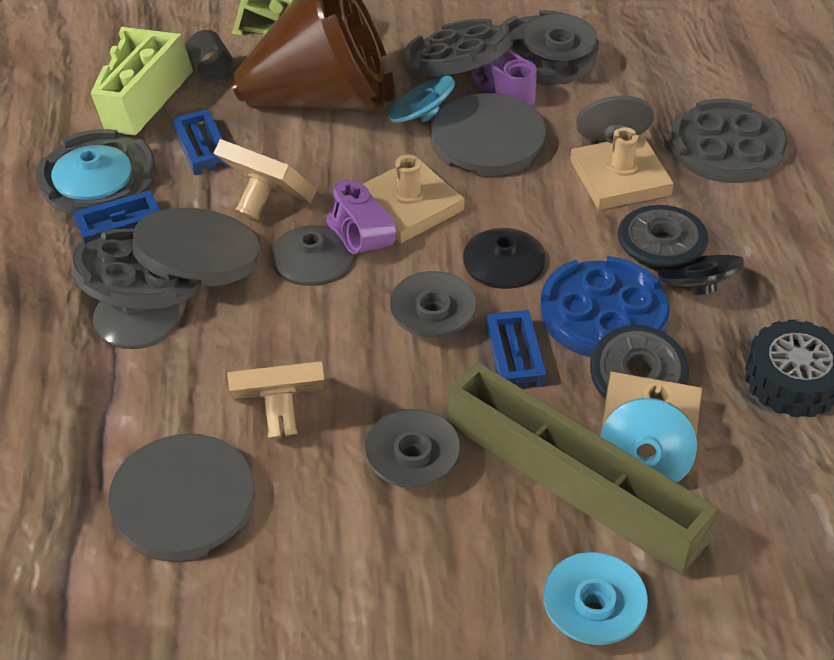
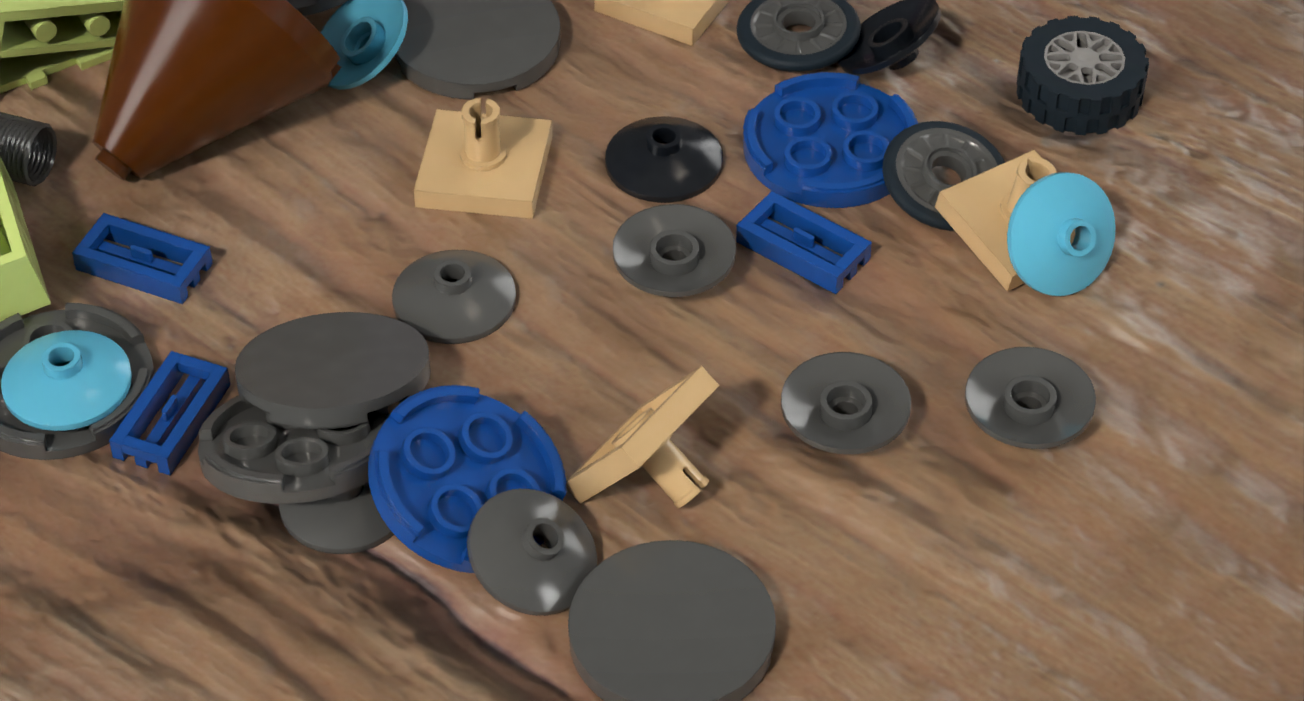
camera: 45 degrees left, 0 degrees up
tan tile [214,139,317,221] -> none
medium lavender piece [326,180,396,254] -> none
olive brick [447,362,718,575] -> none
medium azure dish [543,552,648,645] -> none
none -> blue tile [368,385,567,573]
none -> dark grey dish [467,489,597,616]
none -> dark grey dish [965,347,1096,449]

